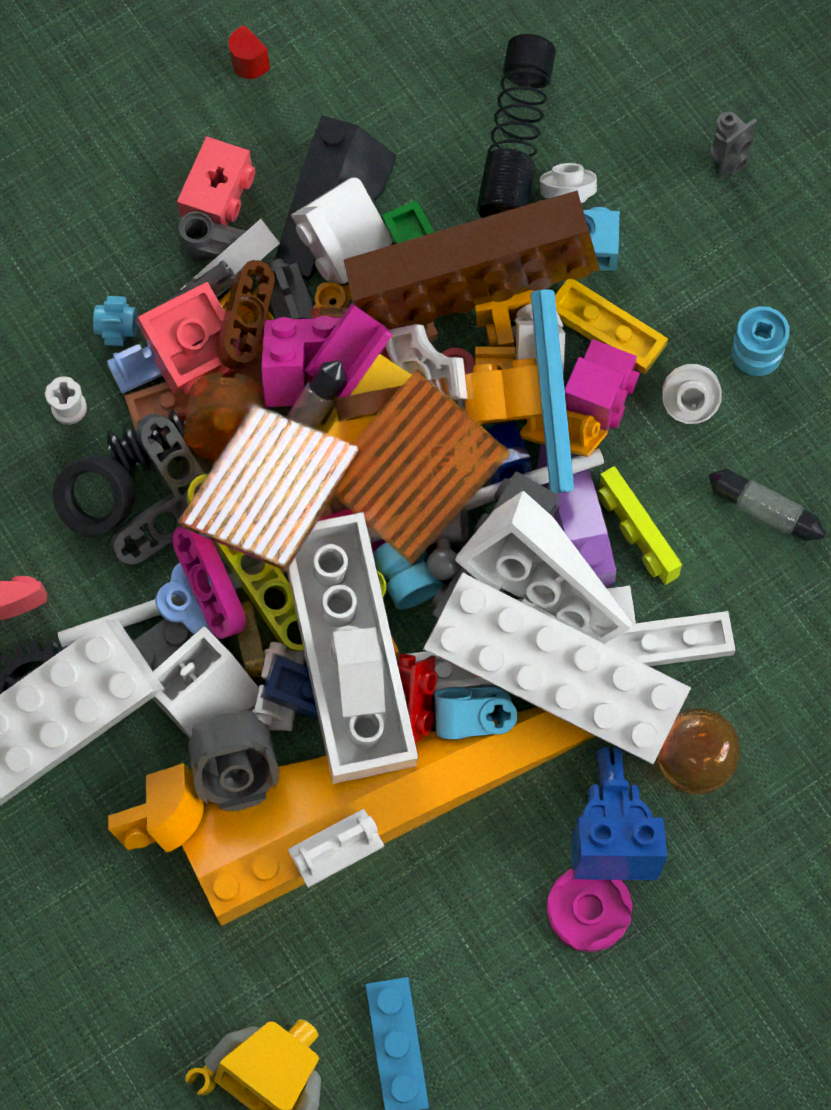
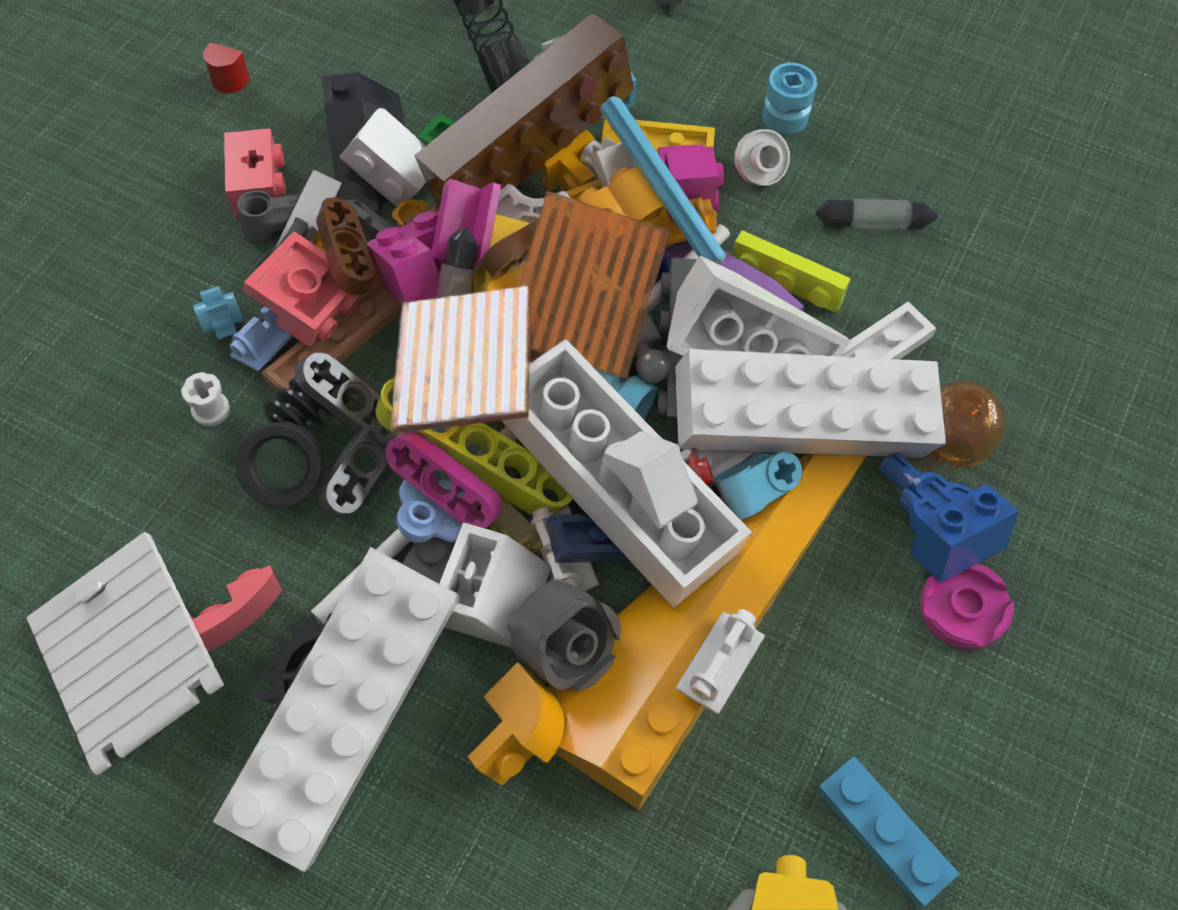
camera: 35 degrees left, 10 degrees down
clear orange brick [183,372,268,468] -> none

